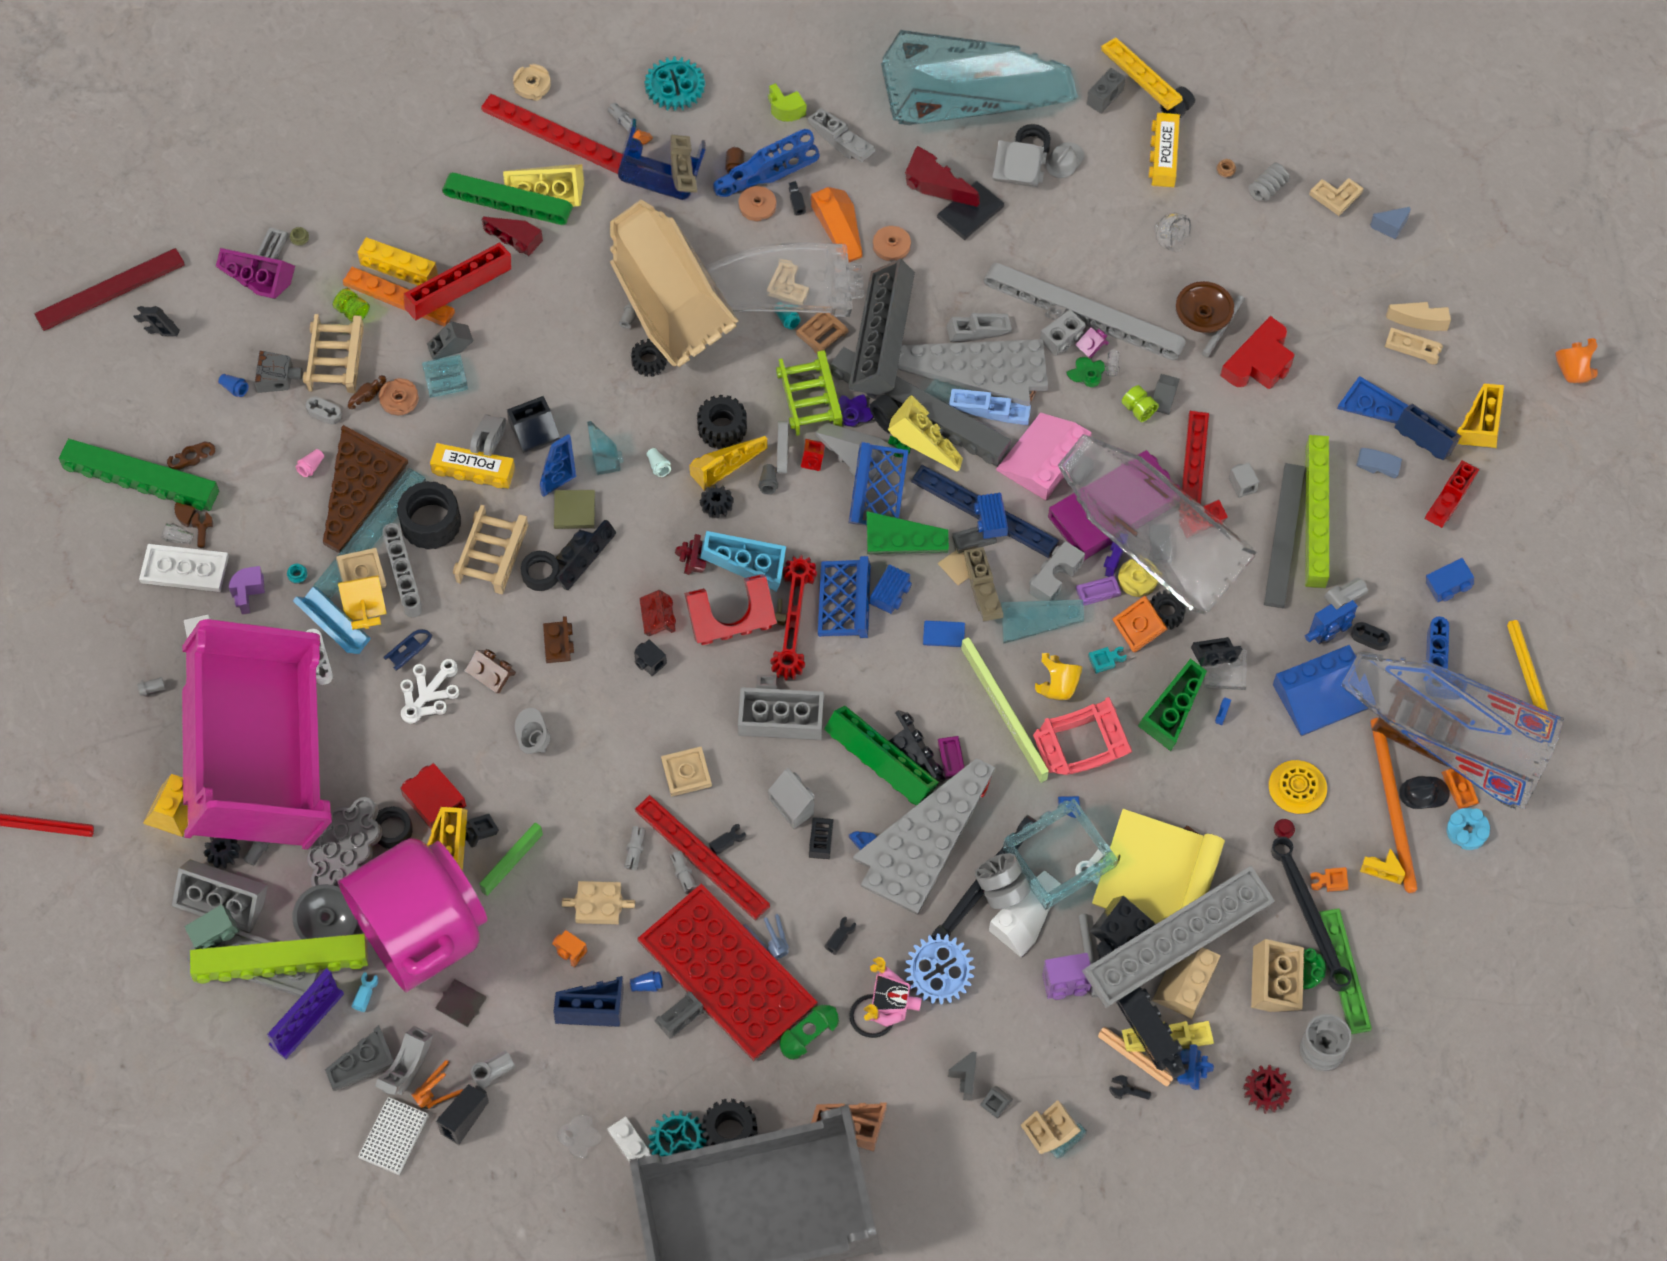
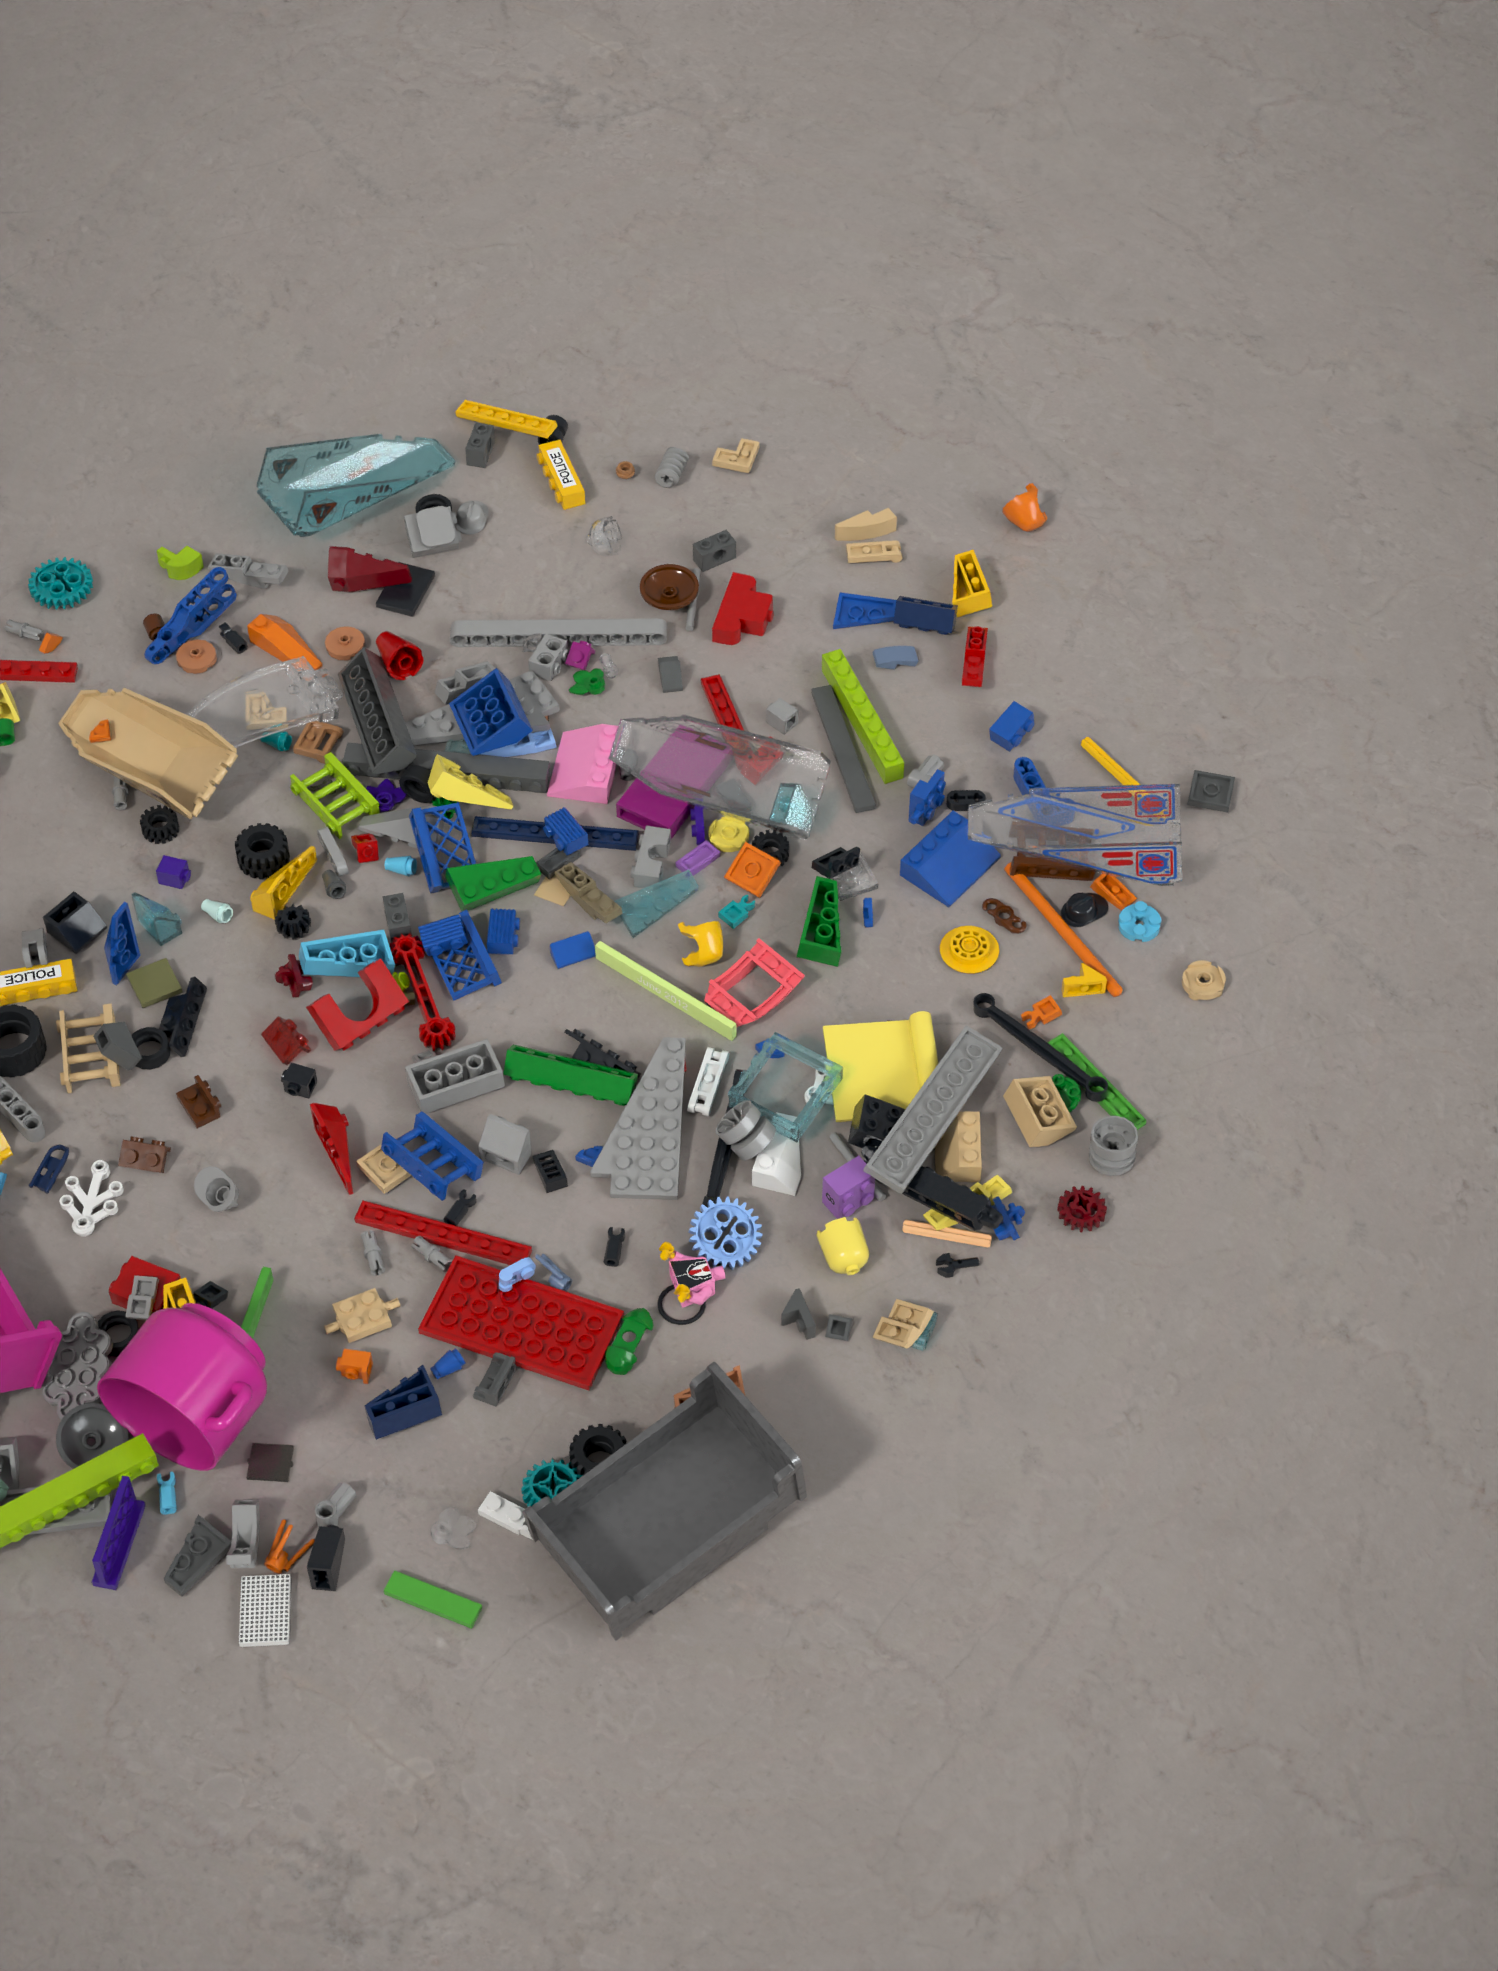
camera: 25 degrees left, 10 degrees down
clear blue windscreen [618,118,706,200] -> none
dark tan slope [670,135,697,193] -> none
magenta tile [938,736,965,779] -> none
lime wheel [1121,385,1159,422] -> none
dark red plate [1274,819,1295,839] -> none
sand blue slope [1370,207,1411,240] -> none
none -> orange tile [89,719,111,743]
none -> dark grey slope [93,1022,142,1071]
none -> light grey slope [125,1276,159,1320]
none -> dark purple brick [156,855,191,889]
none -> red wedge [310,1103,353,1195]
none -> red cone [376,631,424,680]
none -> blue fence [381,1111,484,1201]
none -> dark grey brick [382,893,412,943]
none -> medium azure cone [384,856,417,877]
none -> bright green tile [384,1570,482,1629]
none -> lime plate [392,972,410,992]
none -> blue brick [418,914,468,956]
none -> blue slope [449,668,533,756]
none -> light blue plate [499,1257,536,1292]
none -> white plate [687,1047,729,1116]
none -> dark grey brick [693,530,736,572]
none -> clear light blue slope [768,783,812,831]
none -> light yellow cylinder [816,1217,869,1275]
none -> reddish brown piece [982,898,1027,934]
none -> tan plate [1182,960,1226,1000]
none -> dark grey plate [1187,770,1235,813]

